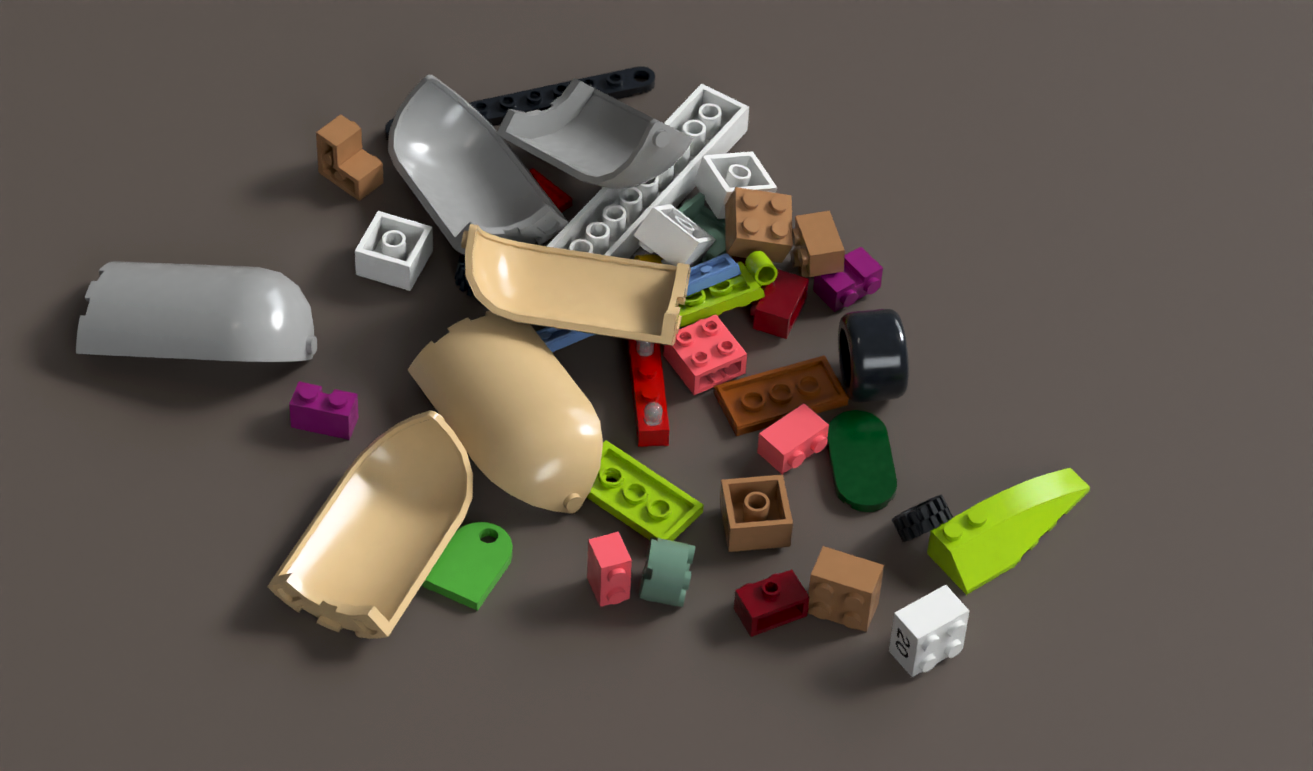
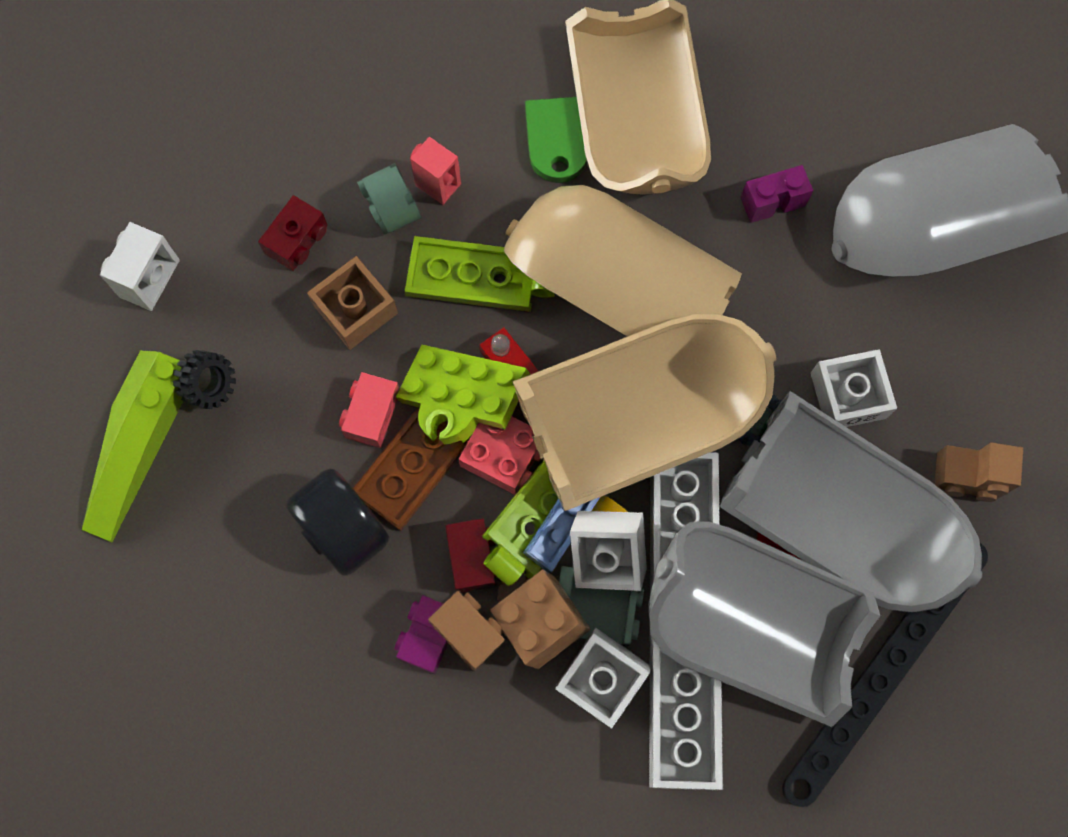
camera: 150 degrees right, 25 degrees up
medium nougat brick [808,546,884,632] -> none
dark green tile [827,410,897,512] -> none
none -> lime plate [396,344,530,444]

